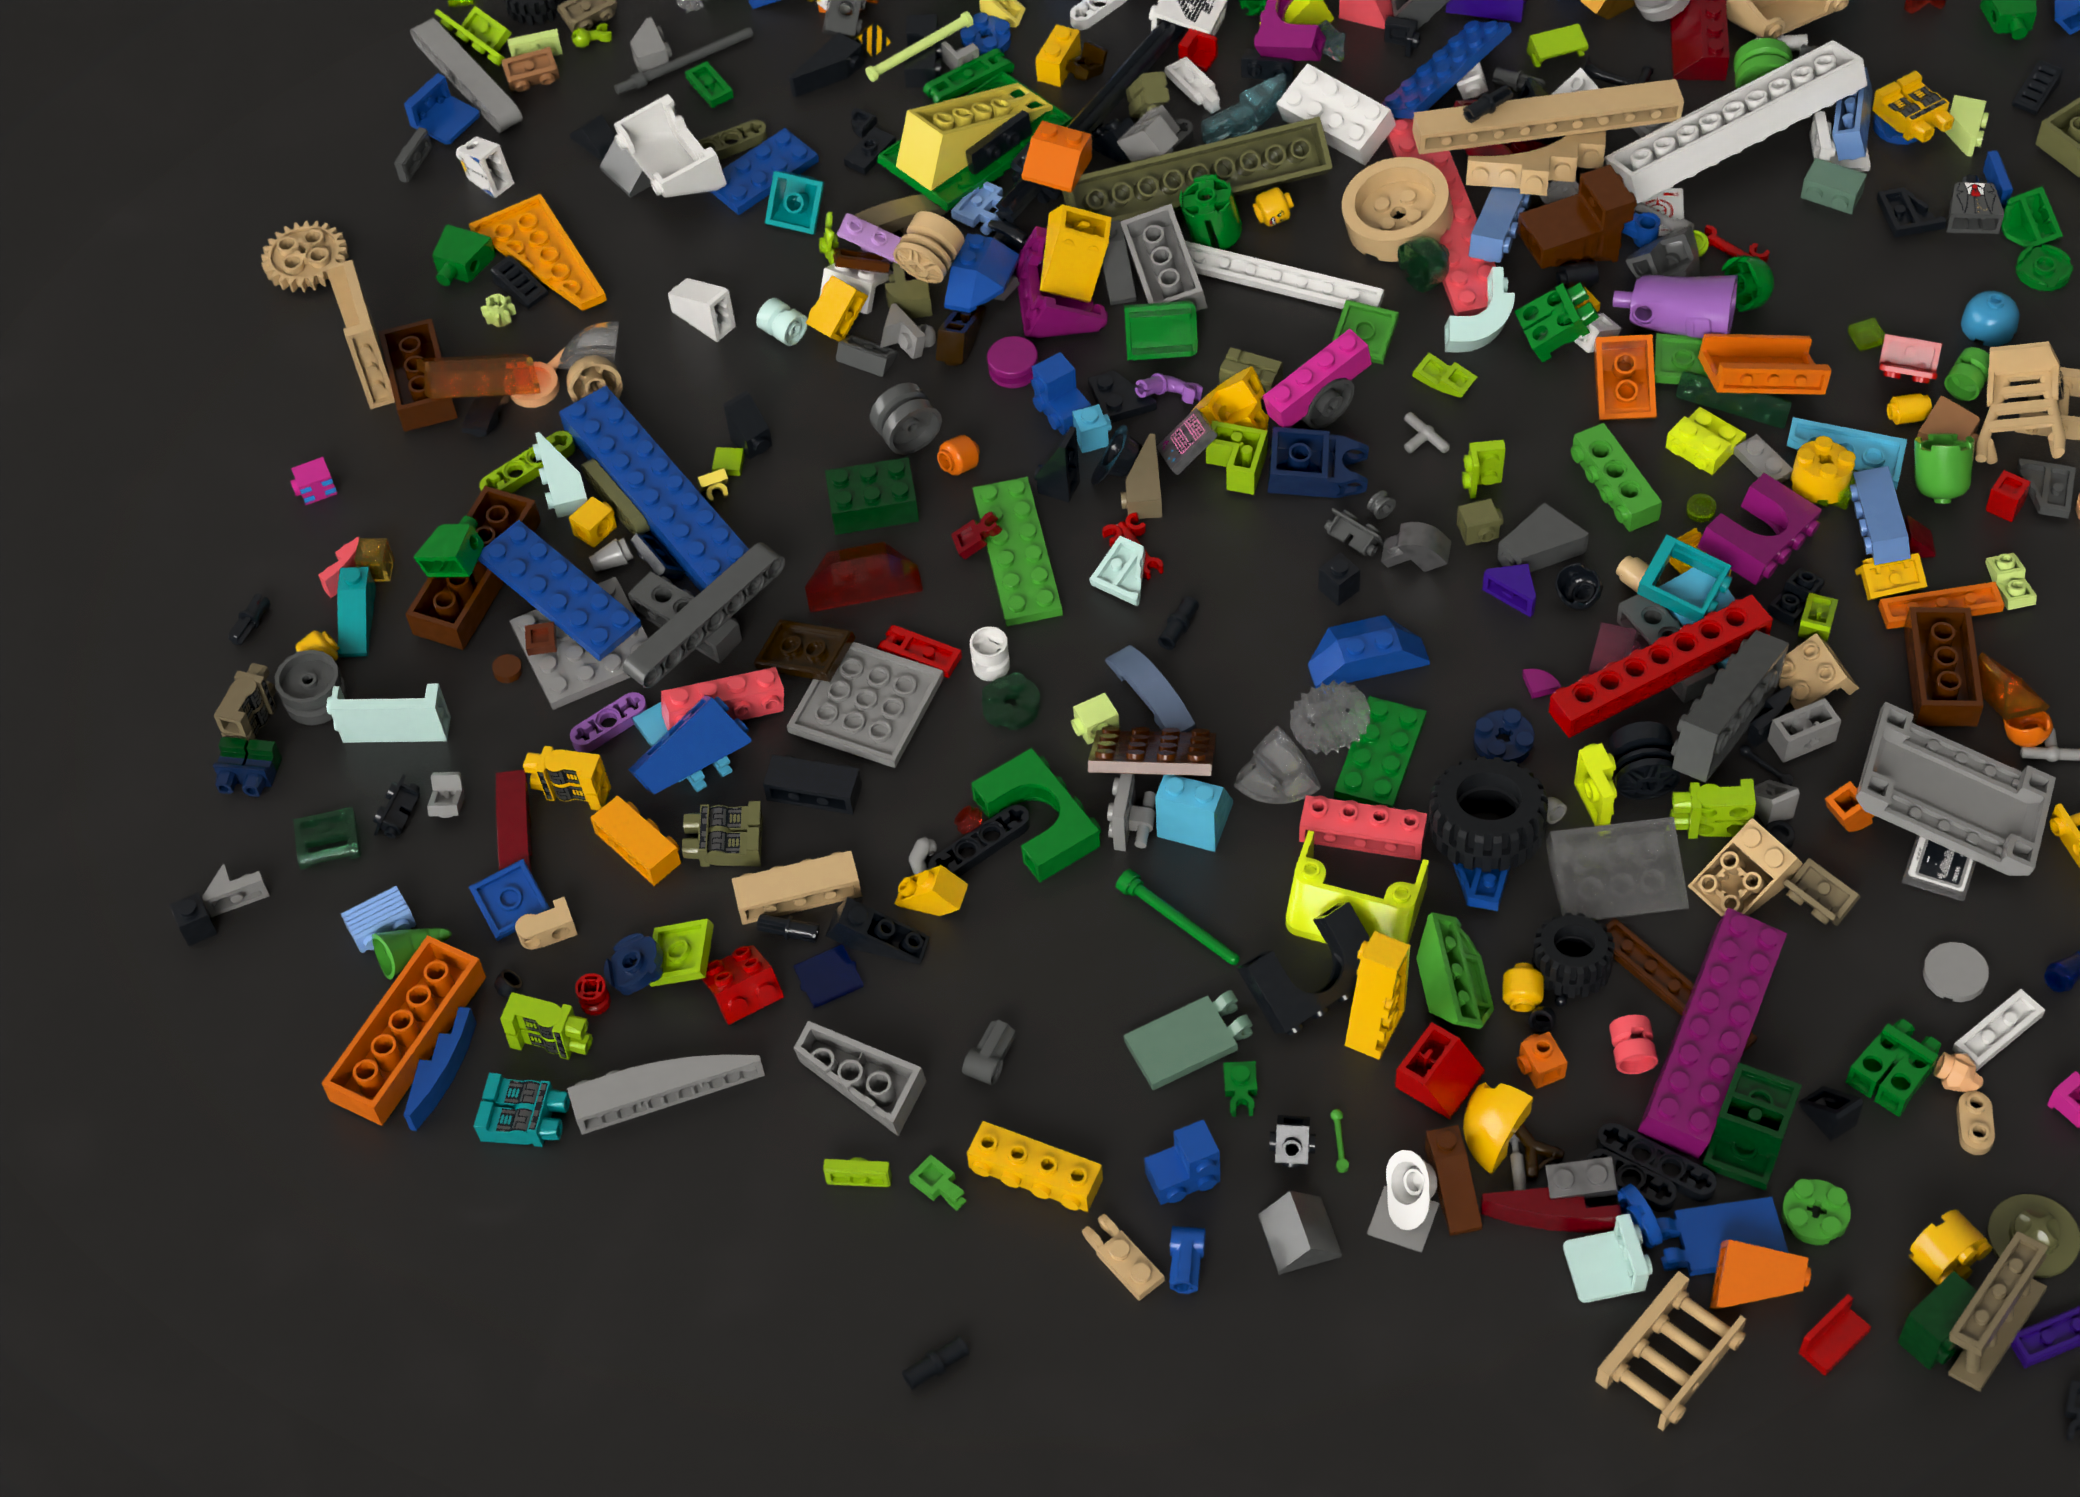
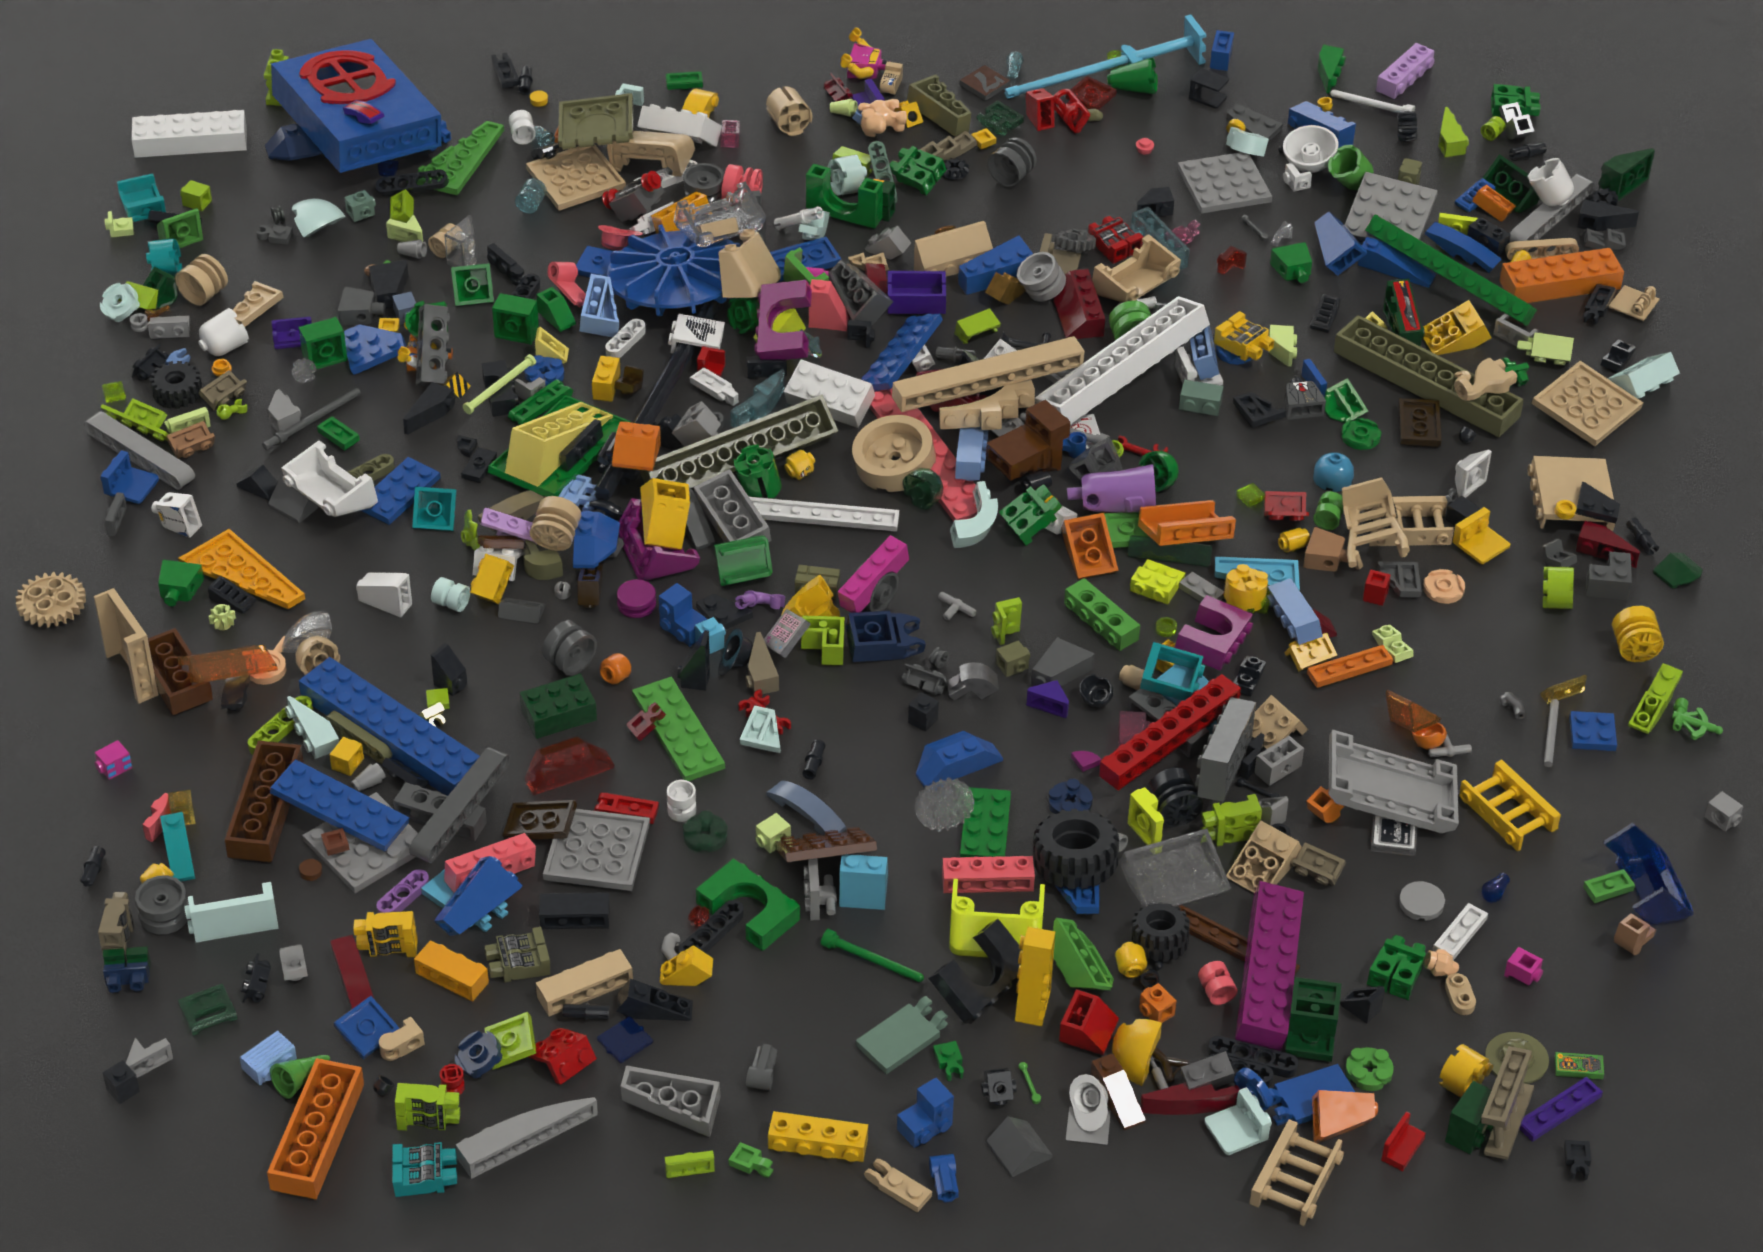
camera: 20 degrees left, 10 degrees down
blue slope [404,1007,477,1131] -> none
green torso [413,516,484,578] -> none
light grey slope [880,303,926,359] -> none
olive brick [1126,71,1170,119] -> none
clear brick [1234,725,1320,804] -> none
bright green tile [1332,300,1399,365] -> none
lime slope [1412,352,1477,398] -> none
black axle [1463,85,1513,123] -> none
lime slope [1798,593,1839,642] -> none
reddish brown brick [1904,607,1984,727] -> none
bright green cylinder [1914,433,1975,504] -> none

